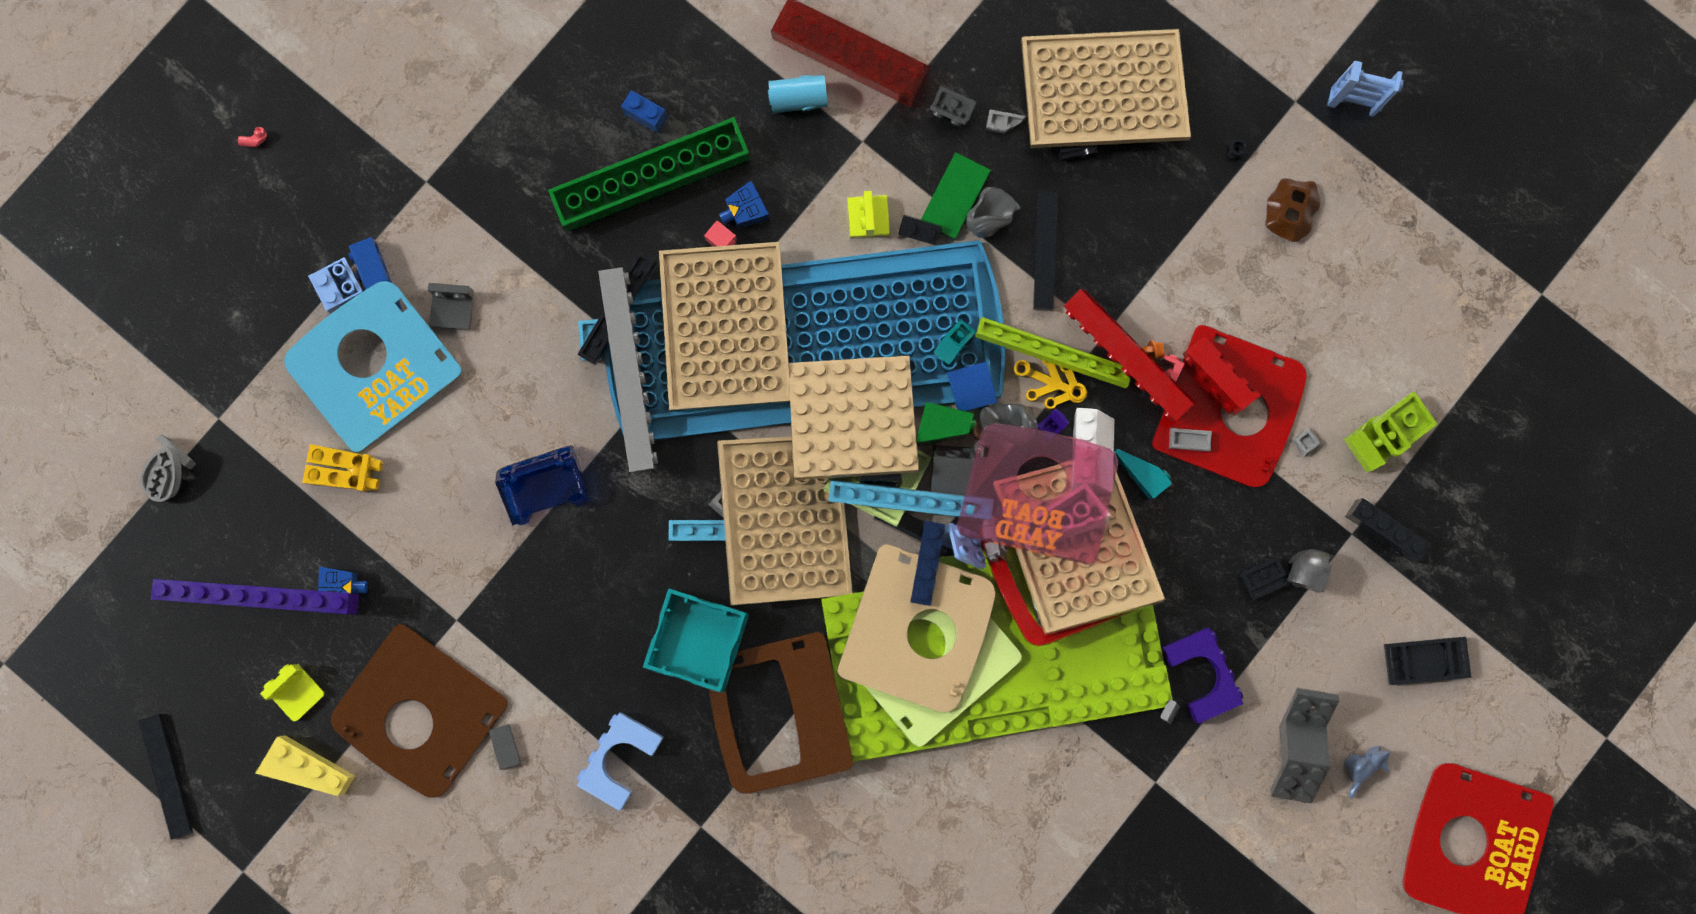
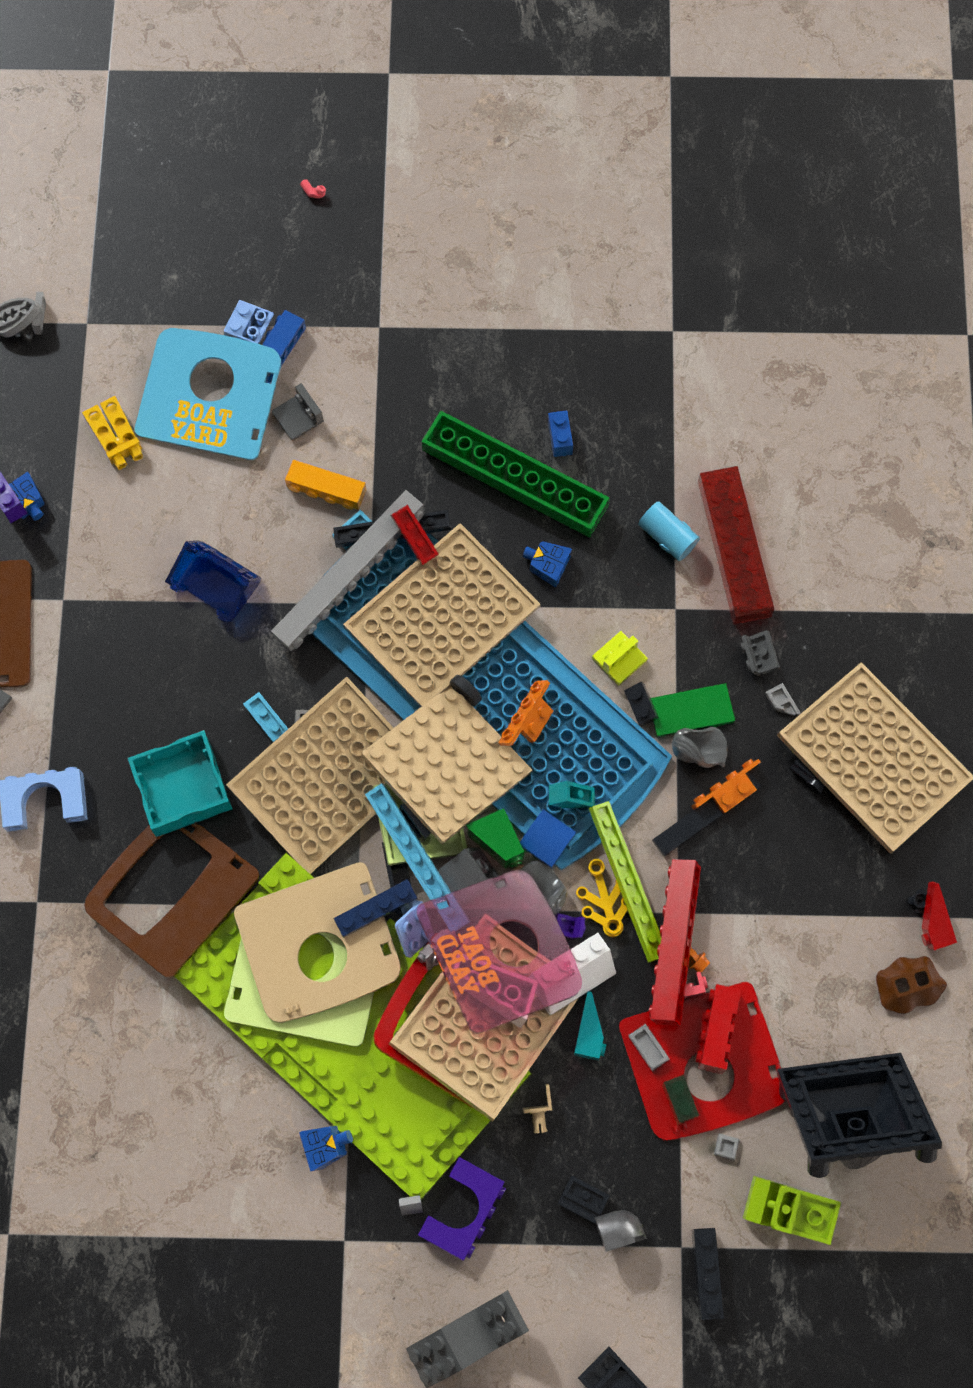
camera: 55 degrees right, 10 degrees down
coral brick [704,221,737,247] -> none
none -> light orange brick [285,460,367,510]
none -> blue torso [299,1126,353,1172]
none -> red tile [390,504,439,565]
none -> black tyre [450,675,482,706]
none -> orange bracket [498,680,554,746]
none -> tan bracket [523,1084,552,1133]
none -> clear green brick [662,1075,699,1125]
none -> orange bracket [691,759,760,814]
none -> black piece [777,1053,942,1178]
none -> red slope [921,881,957,950]

